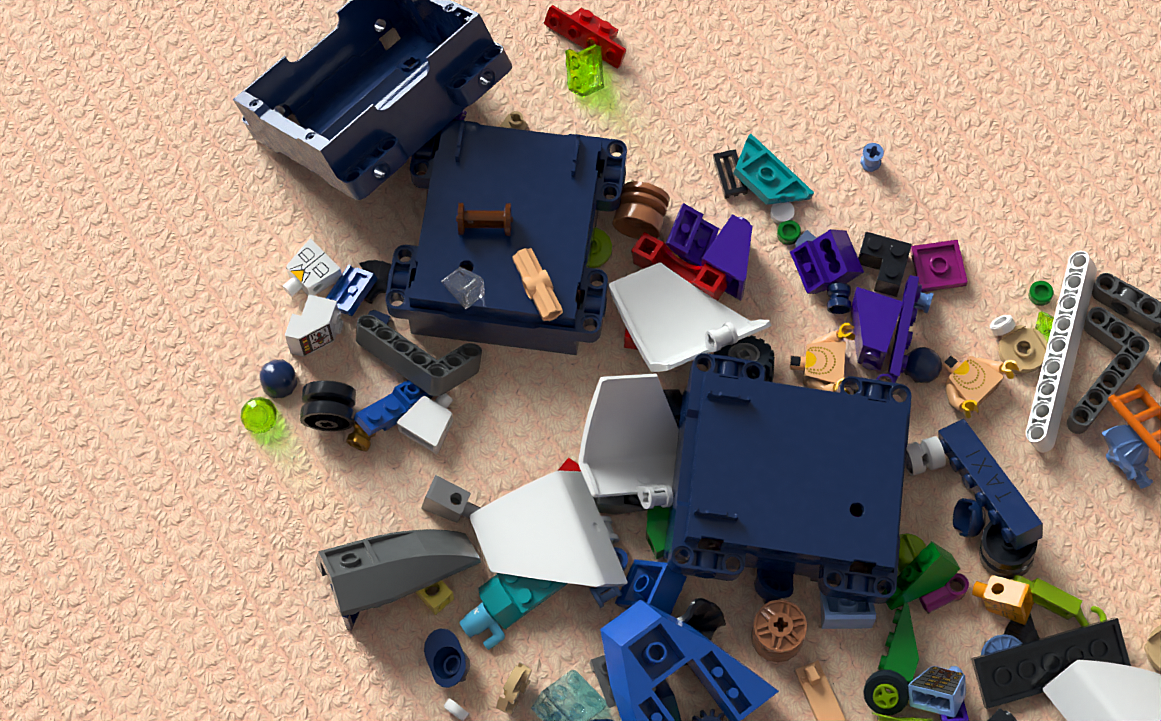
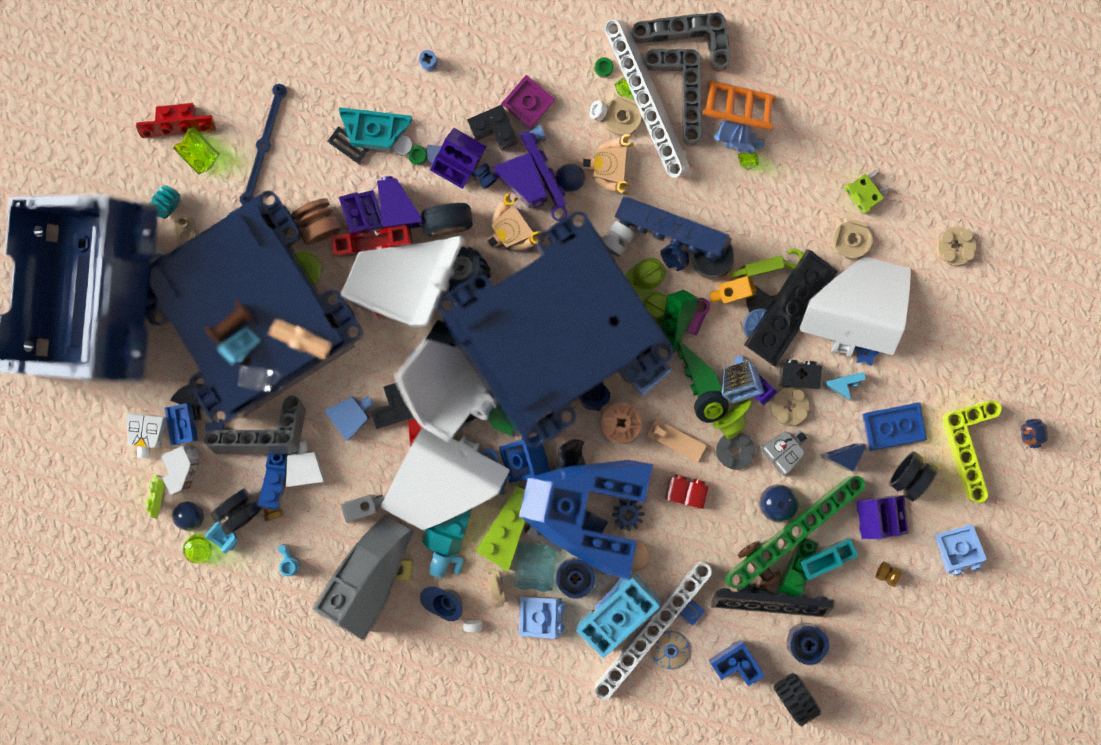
camera: 40 degrees left, 20 degrees up
none -> lime plate [146,474,165,519]
none -> teal gear [150,185,181,219]
none -> medium azure bracket [205,522,238,554]
none -> medium azure slope [218,327,261,364]
none -> dark blue piece [239,84,287,205]
none -> medium azure piece [278,544,301,576]
none -> medium blue torso [325,396,374,441]
none -> black plate [371,382,414,429]
none -> black wheel [421,203,473,236]
none -> lime wedge [476,485,525,572]
none -> lime piece [625,258,666,297]
none -> clear neon green slope [738,153,759,170]

